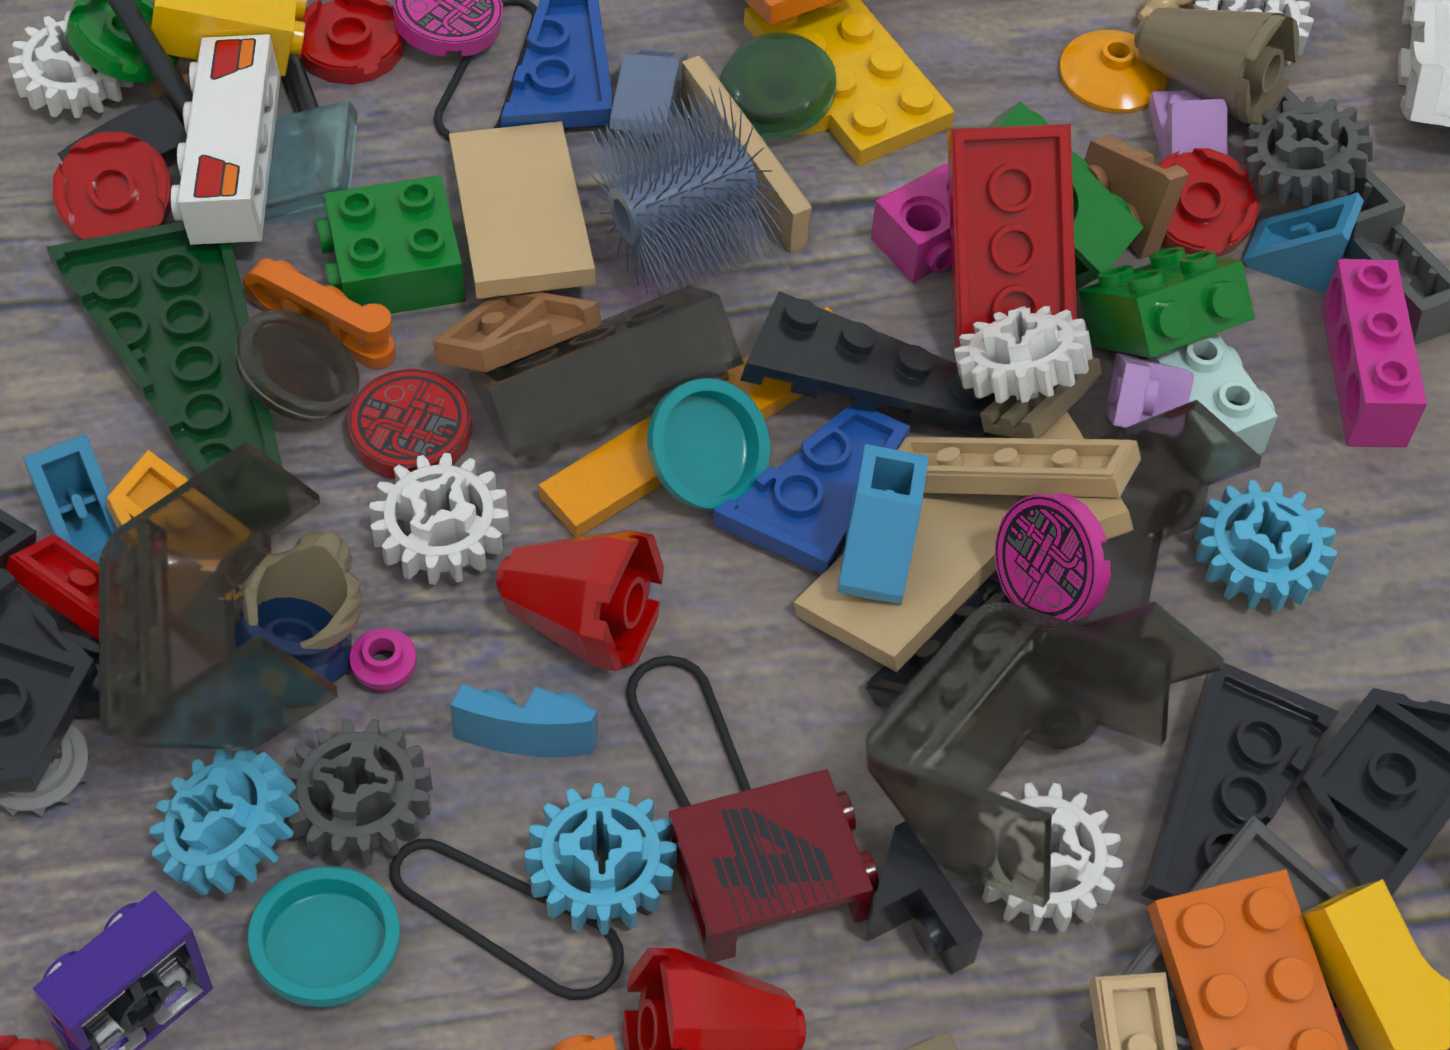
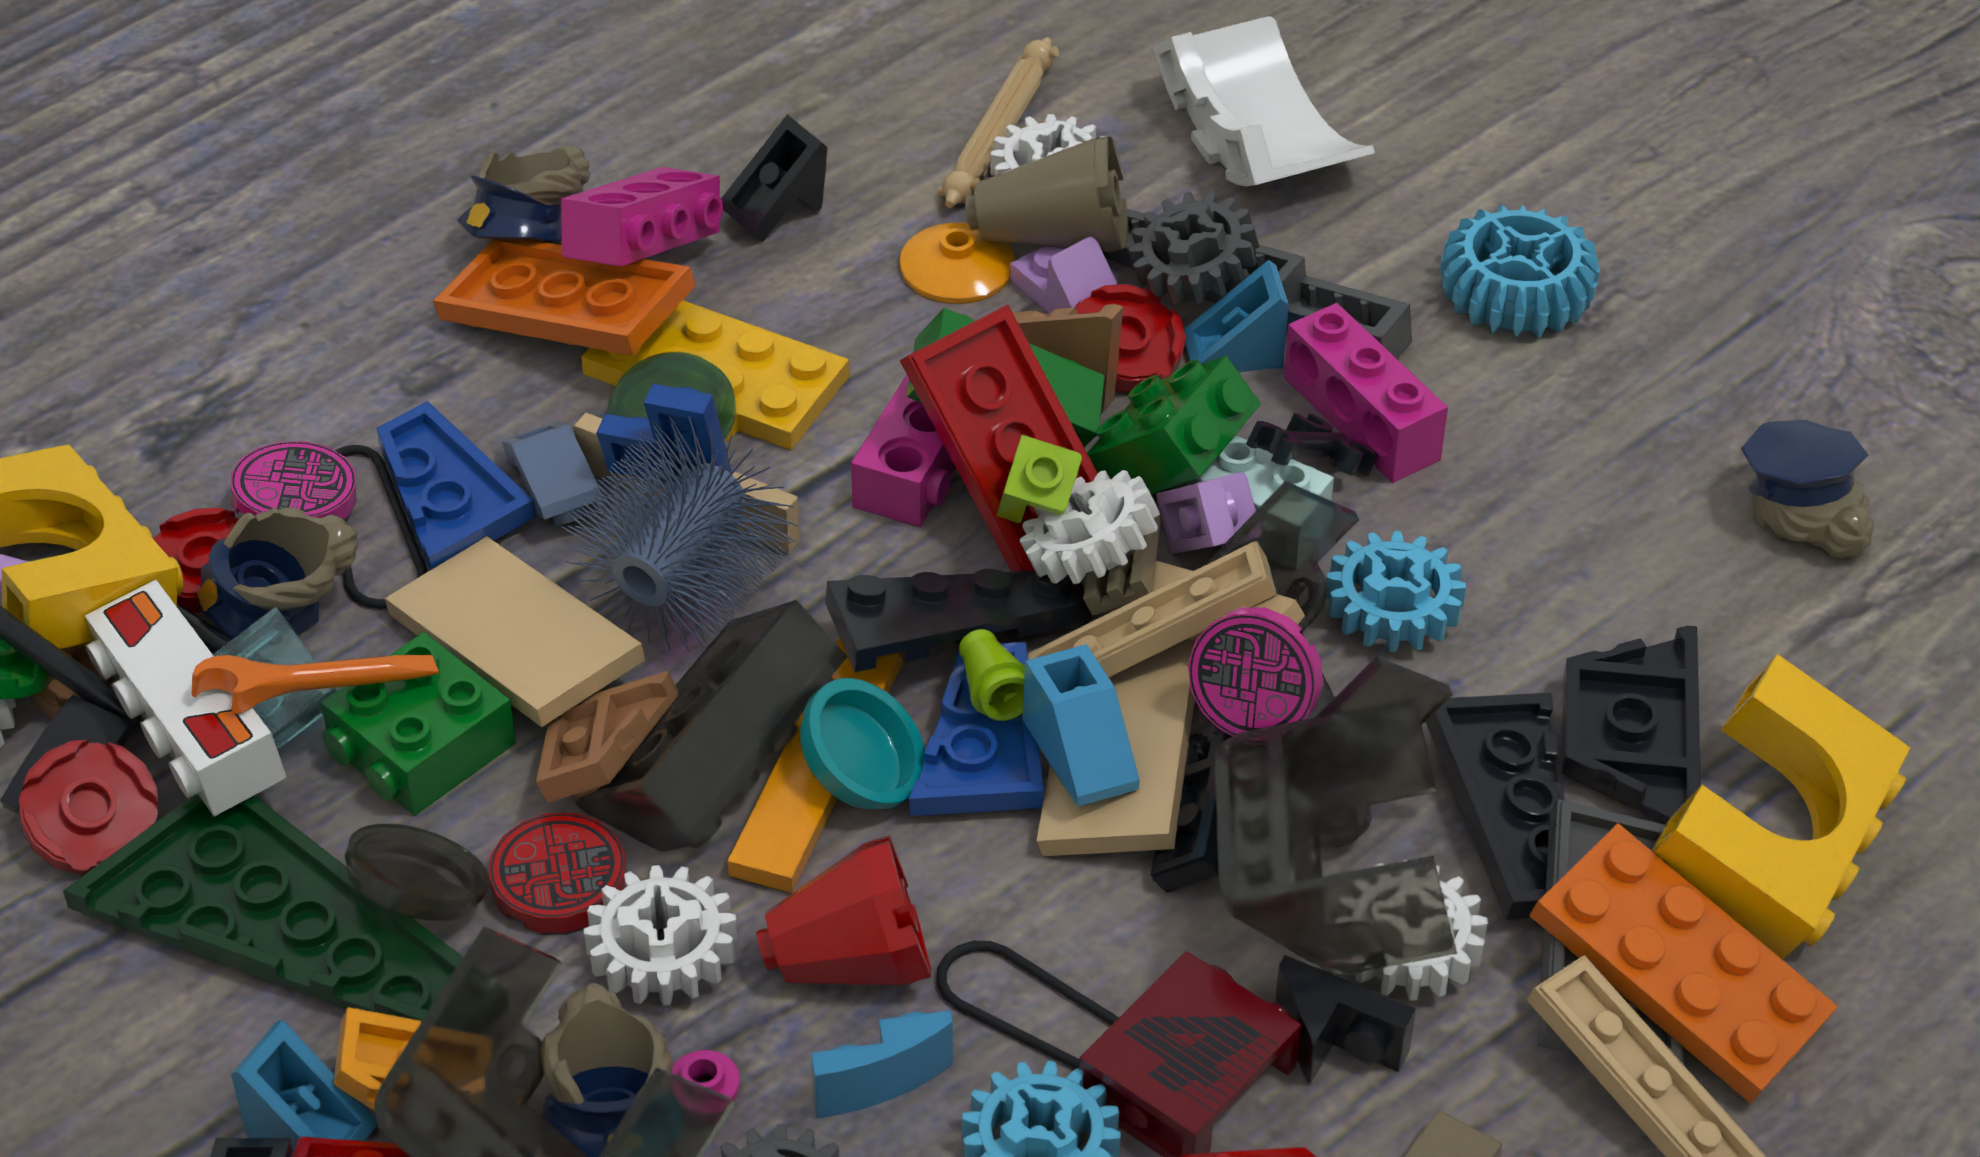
camera: 30 degrees left, 10 degrees down
orange plate [243,258,396,370] -> none
none -> orange piece [191,655,439,714]
none -> piece [197,507,358,644]
none -> blue plate [596,383,733,483]
none -> lime cone [959,629,1025,721]
none -> lime bracket [996,435,1082,523]
none -> black bar [1246,413,1379,476]

